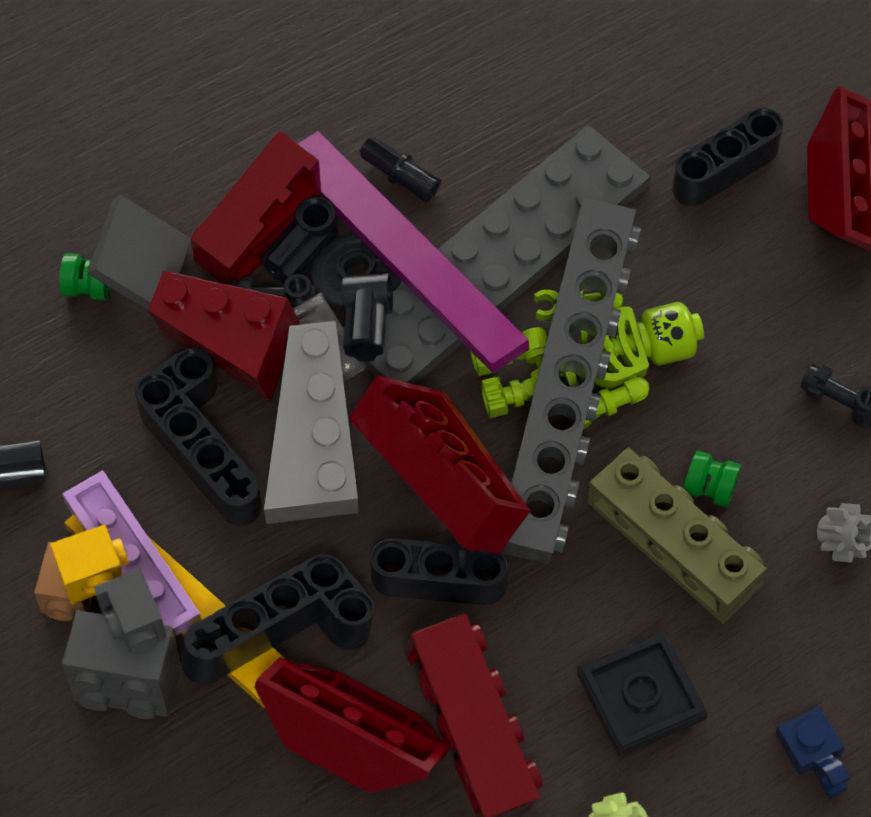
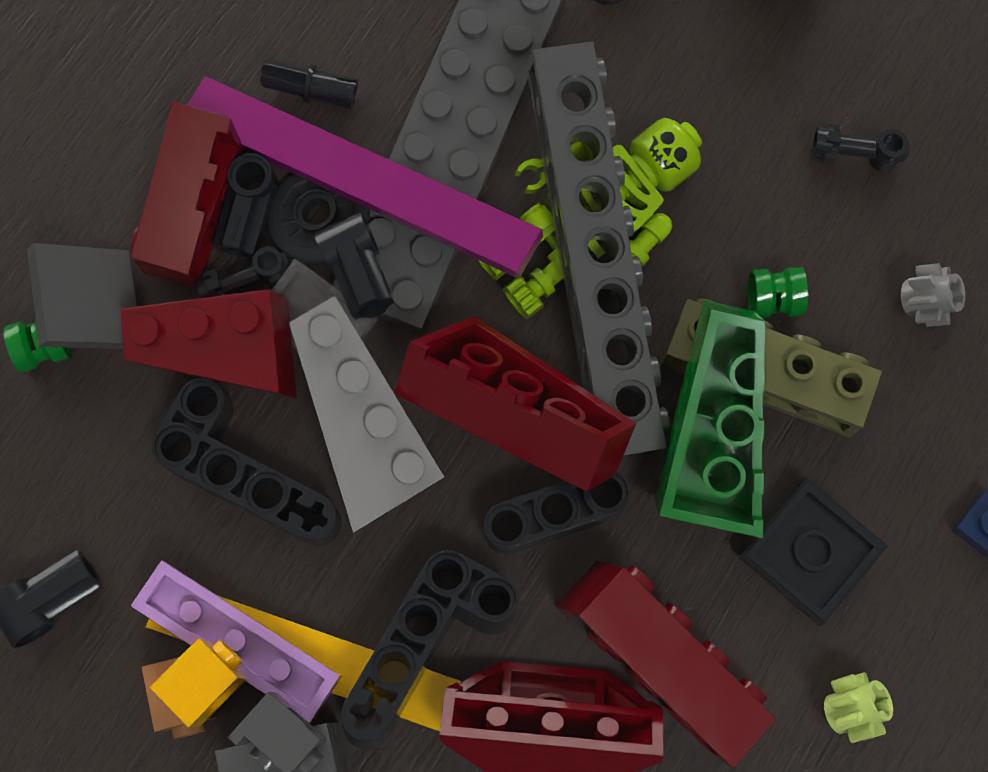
camera: 25 degrees left, 15 degrees up
none -> green wedge [654,300,765,538]

